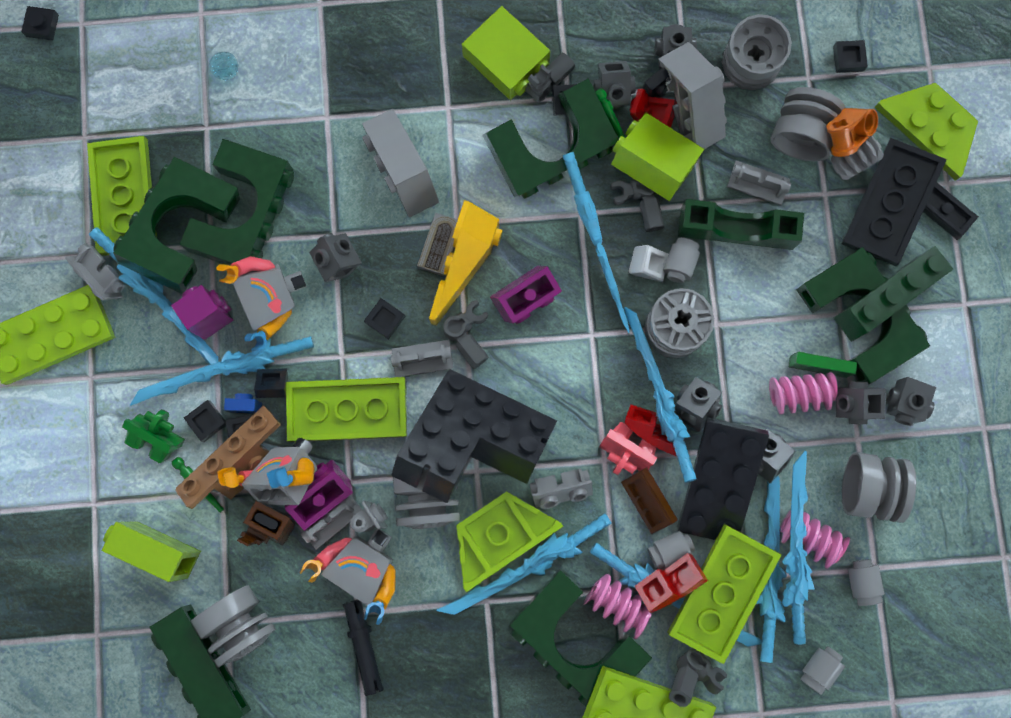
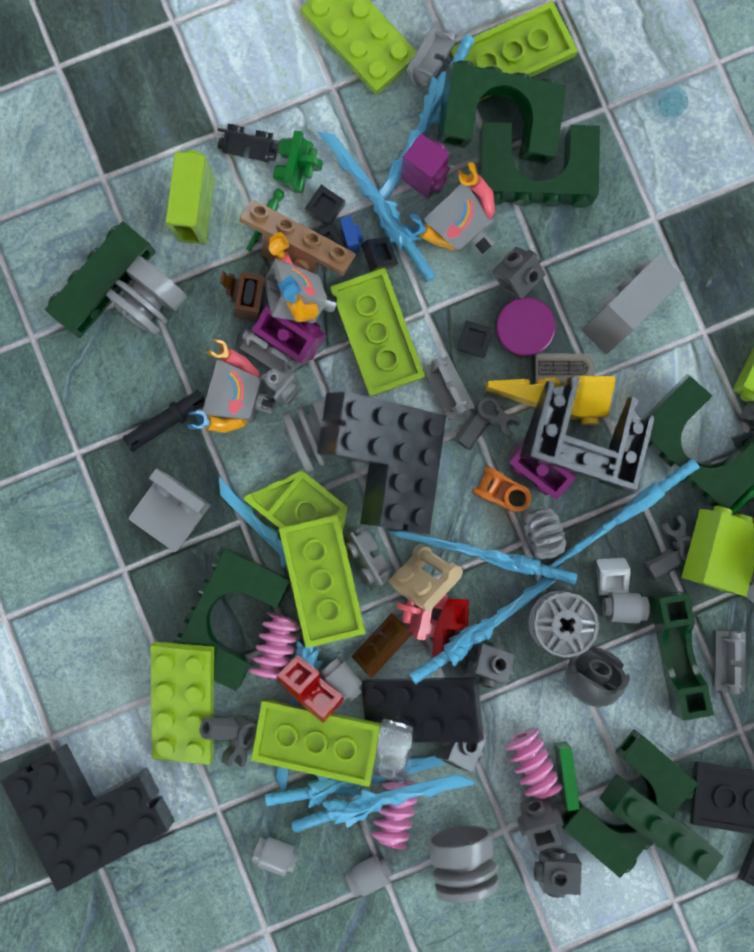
camera: 65 degrees right, 5 degrees up
none -> light grey bracket [129,469,211,552]
none -> black hinge [218,123,280,163]
none -> lime plate [279,515,366,648]
none -> clear plate [374,719,413,784]
none -> medium azure sword [388,531,577,585]
none -> tan plate [388,544,463,613]
none -> orange piece [471,466,531,513]
none -> magenta tile [495,297,556,358]
none -> wedge [520,376,655,491]
none -> light grey gear [523,508,566,560]
none -> dark grey cylinder [565,647,630,708]

